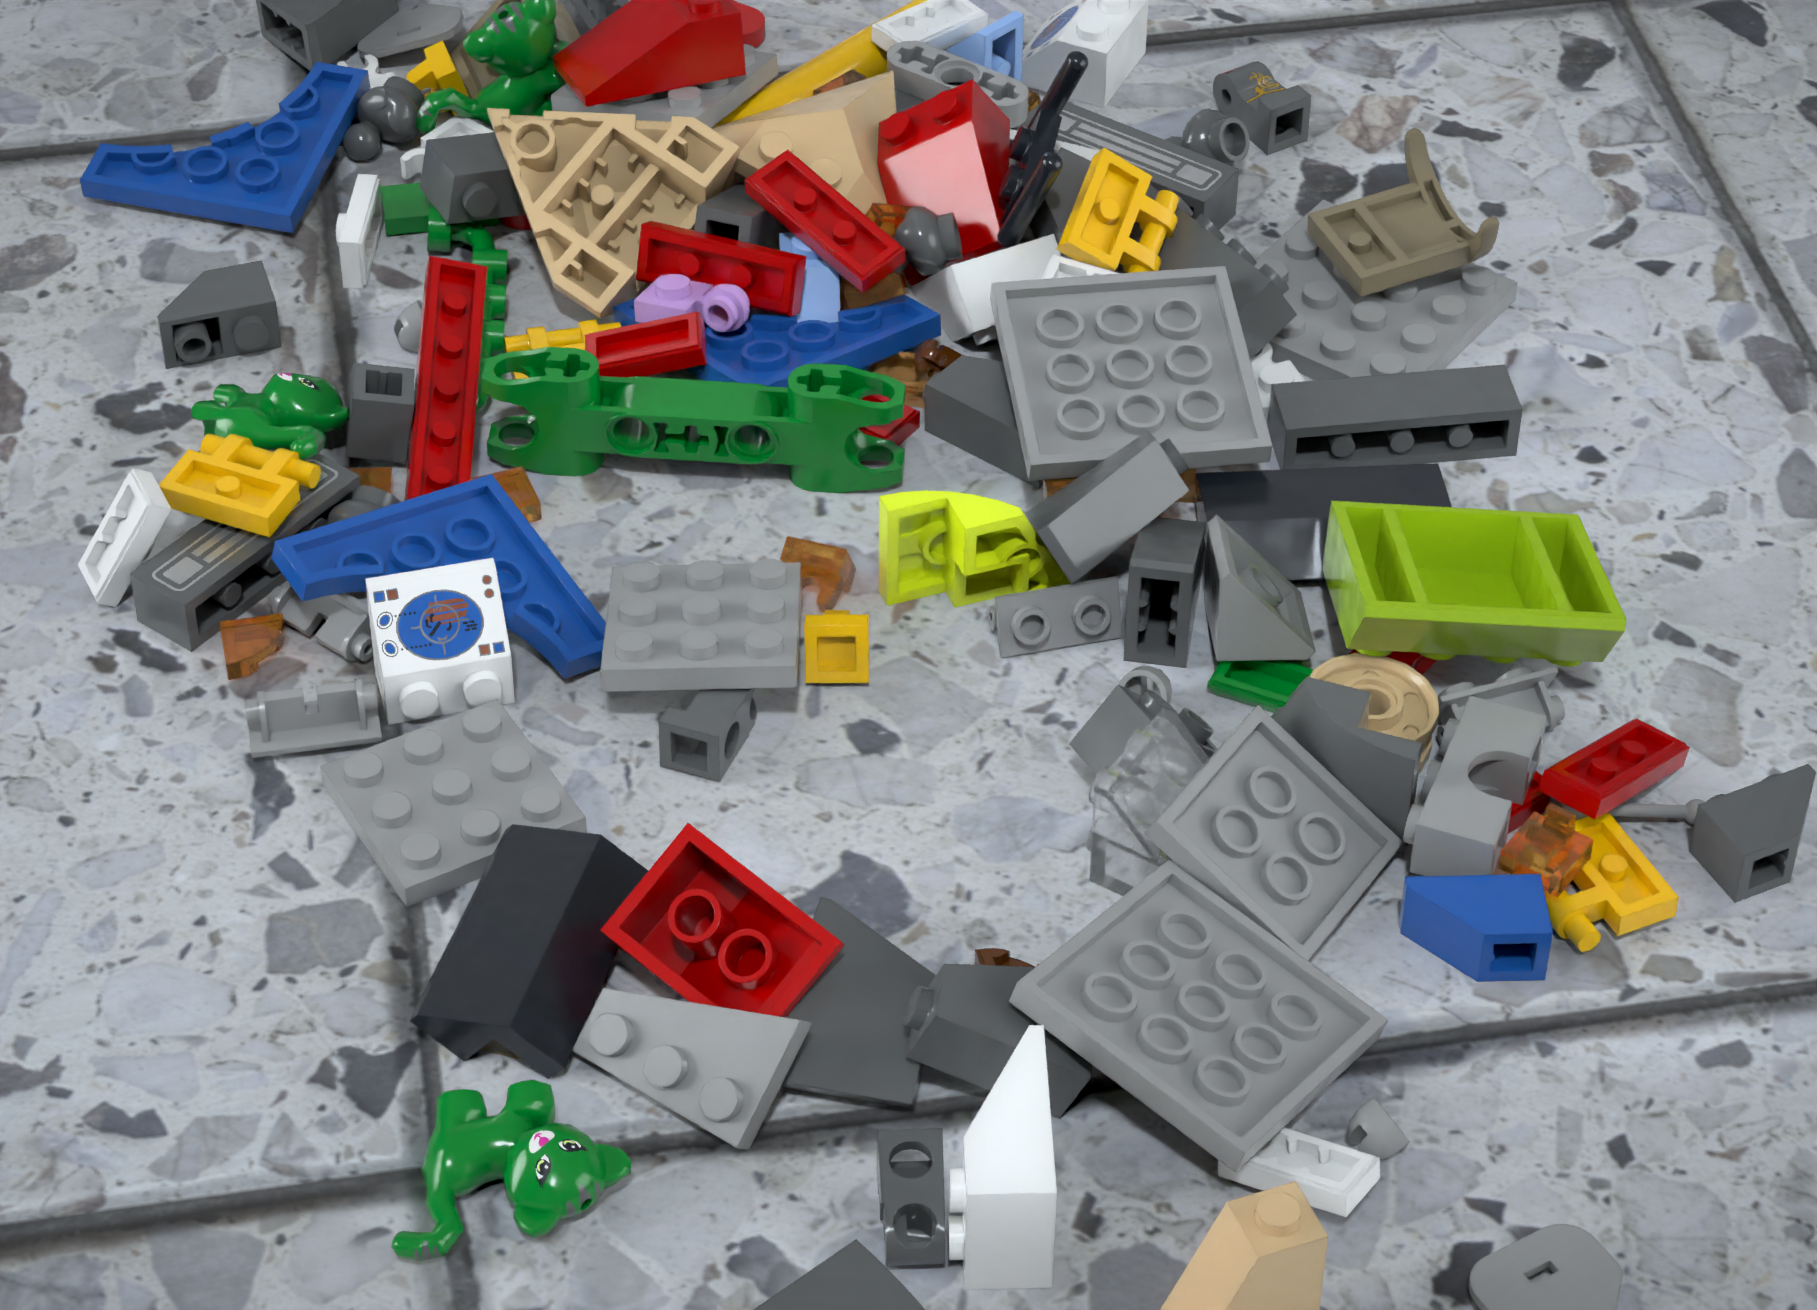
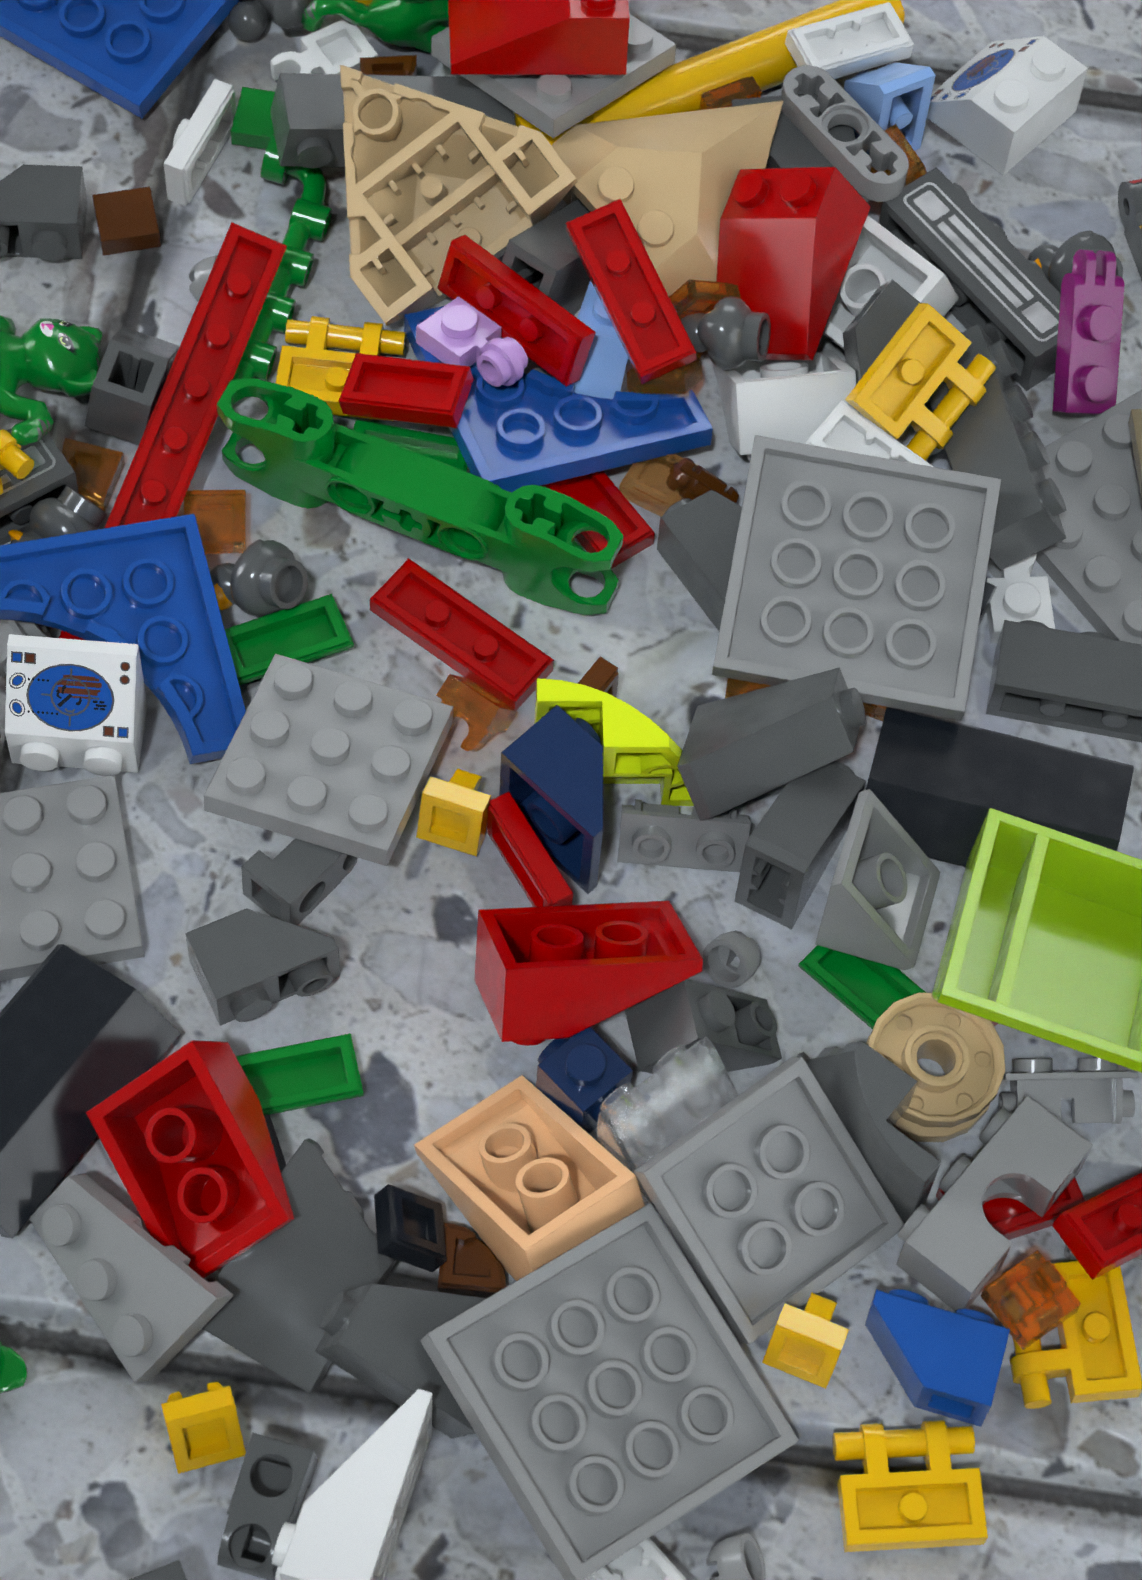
camera: 15 degrees right, 20 degrees up
black plate [997,51,1089,248] -> none
none -> reddish brown tile [92,186,161,256]
none -> yellow tile [161,1382,246,1474]
none -> dark grey slope [185,908,340,1026]
none -> dark grey animal [210,539,308,617]
none -> green tile [225,594,354,686]
none -> green tile [236,1033,364,1116]
none -> red tile [369,558,554,713]
none -> black tile [374,1184,447,1272]
none -> light nougat slope [414,1075,645,1281]
none -> red slope [474,901,703,1046]
none -> red tile [487,791,573,907]
none -> dark blue slope [499,705,603,894]
none -> dark blue brick [536,1027,633,1134]
none -> yellow tile [762,1293,849,1389]
none -> yellow plate [832,1420,988,1552]
none -> magenta hinge [1052,249,1125,414]

